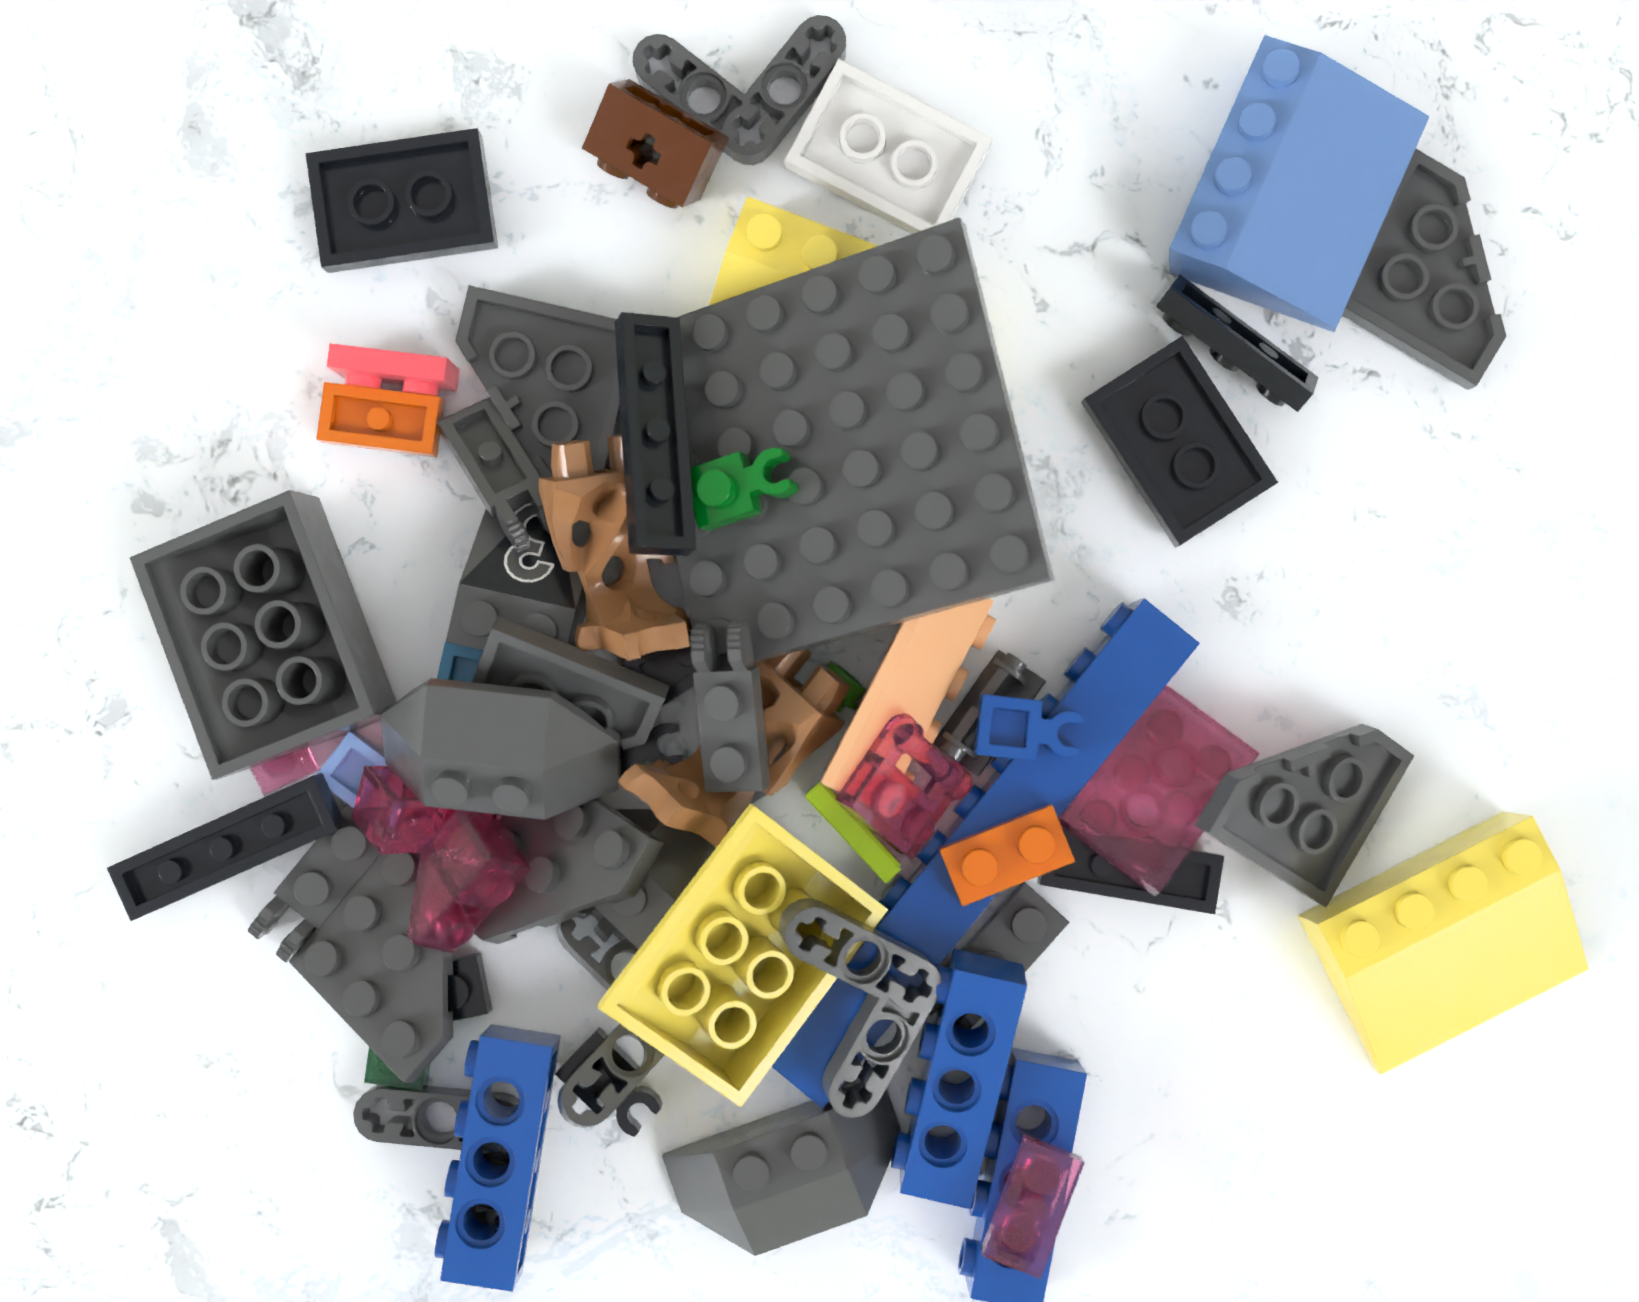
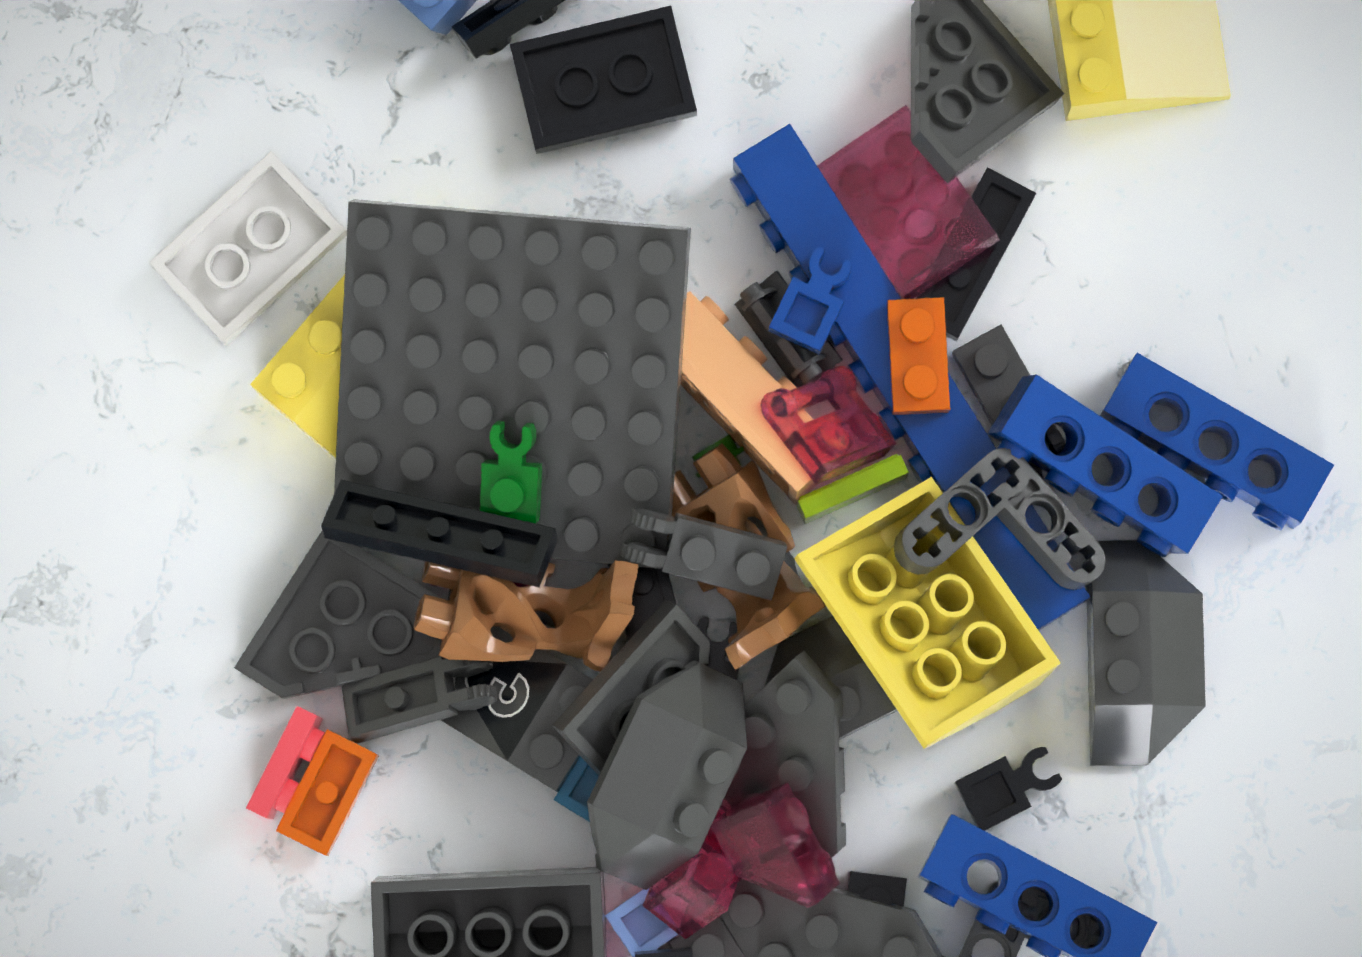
camera: 70 degrees left, 5 degrees down
black plate [305,128,498,273] -> none
dark grey beam [557,906,665,1128] -> none
reddish brown brick [582,79,729,208] -> none
dark grey beam [632,15,846,165] -> none
clear pink plate [981,1134,1085,1279] -> none

